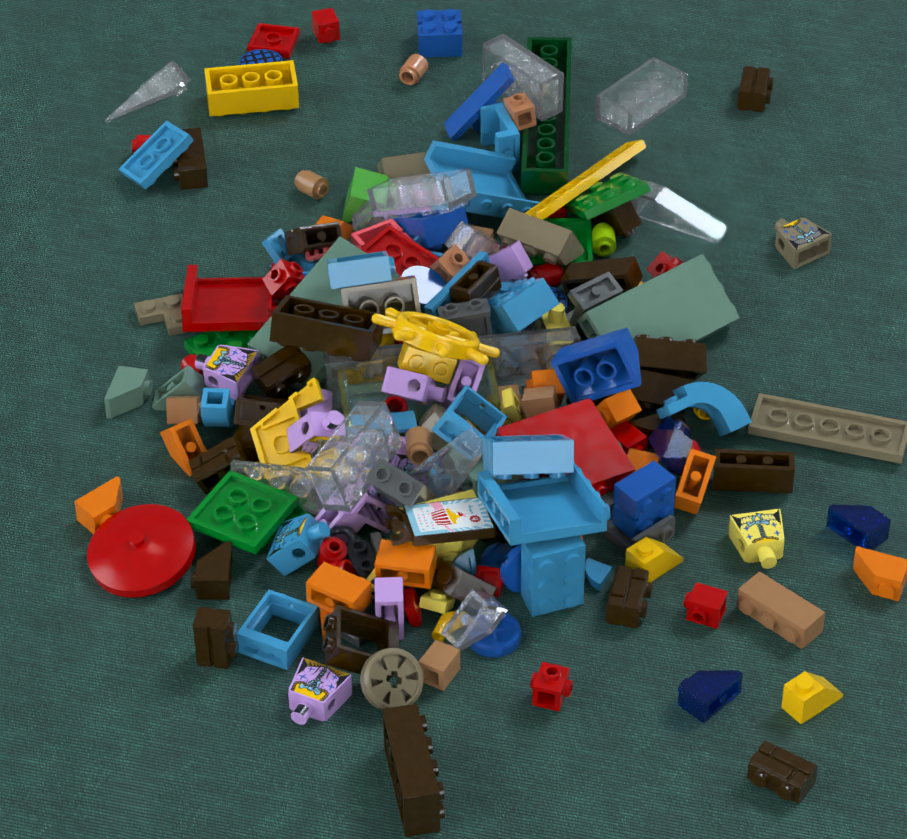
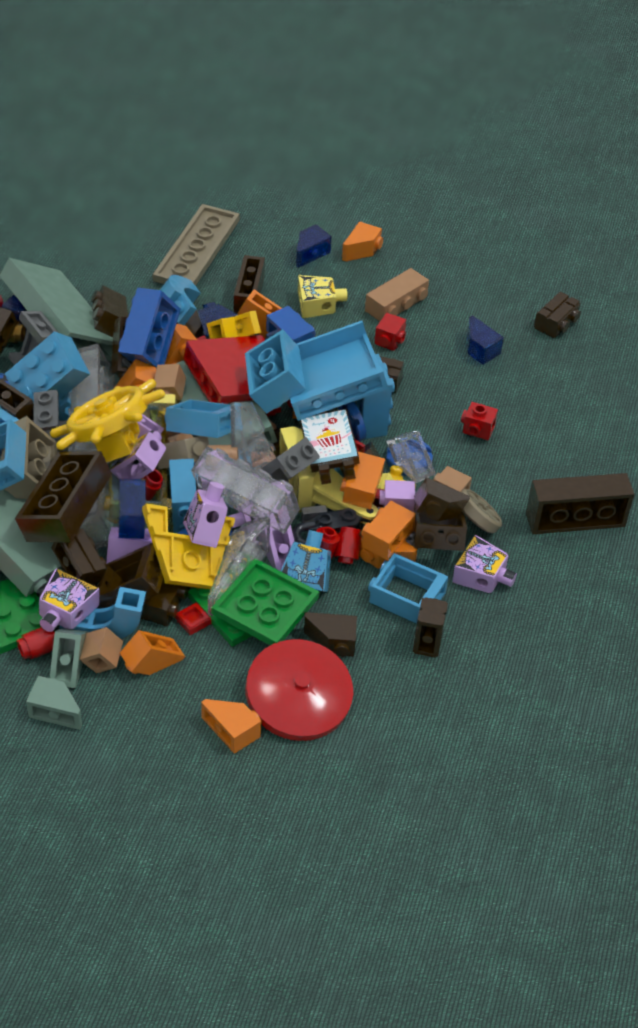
camera: 90 degrees left, 5 degrees up
dark brown brick [189,436,252,494] -> none
yellow slope [781,671,843,724] -> none
none -> clear blue slope [117,479,146,539]
none -> yellow brick [207,311,261,339]
none -> dark brown slope [414,477,470,521]

